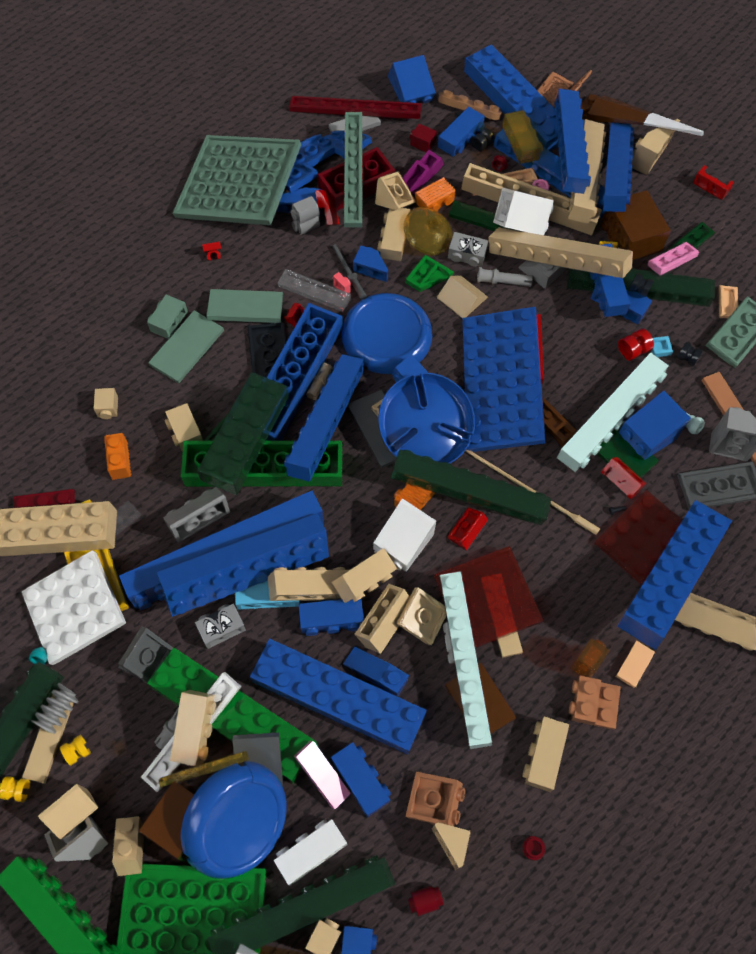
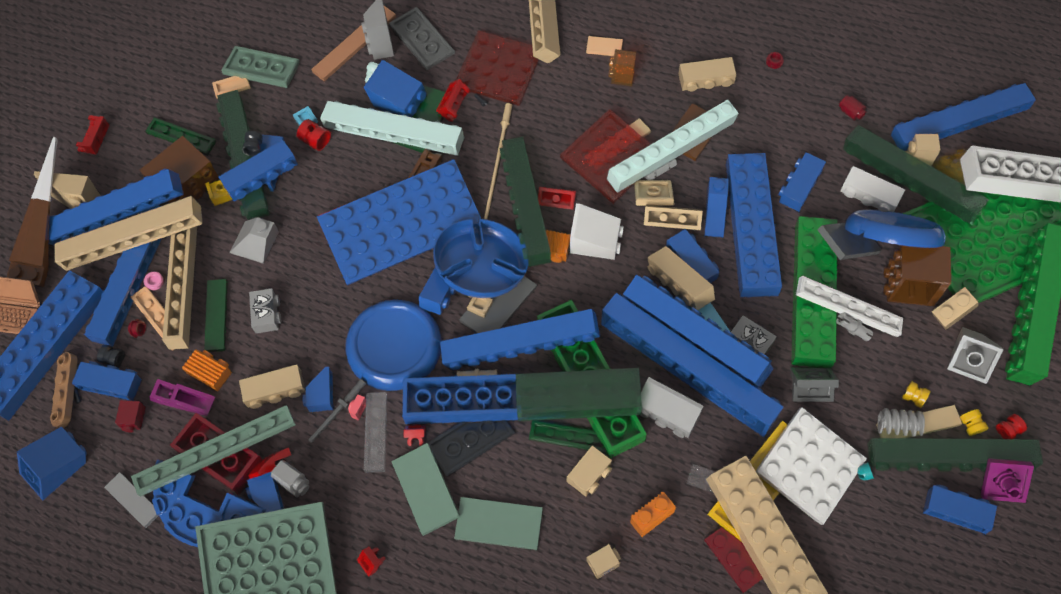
camera: 110 degrees left, 0 degrees up
tan slope [38,784,98,840] -> none
sand green brick [147,294,188,339] -> none
clear yellow tile [158,751,249,787] -> none
tan brick [170,690,216,766] -> none
dark red tile [289,96,422,119] -> none
tile [294,741,351,809] -> none
tan brick [332,548,397,603] -> none
tan slope [375,172,416,210] -> none
clear yellow dish [403,207,453,255] -> none
green wing [405,255,454,292] -> none
nougat plate [406,772,465,826] -> none
tan slope [432,822,471,871] -> none
tan slope [437,276,488,319] -> none
light grey pin [477,267,532,287] -> none
tan brick [489,228,633,278] -> none
white slope [493,187,554,235] -> none
clear yellow brick [502,110,543,164] -> none
blue brick [555,88,591,194] -> none
nougat plate [569,676,621,730] -> none
blue brick [617,500,732,650] -> none
bright pink tile [647,242,699,275] -> none
black wheel [677,342,703,367] -> none

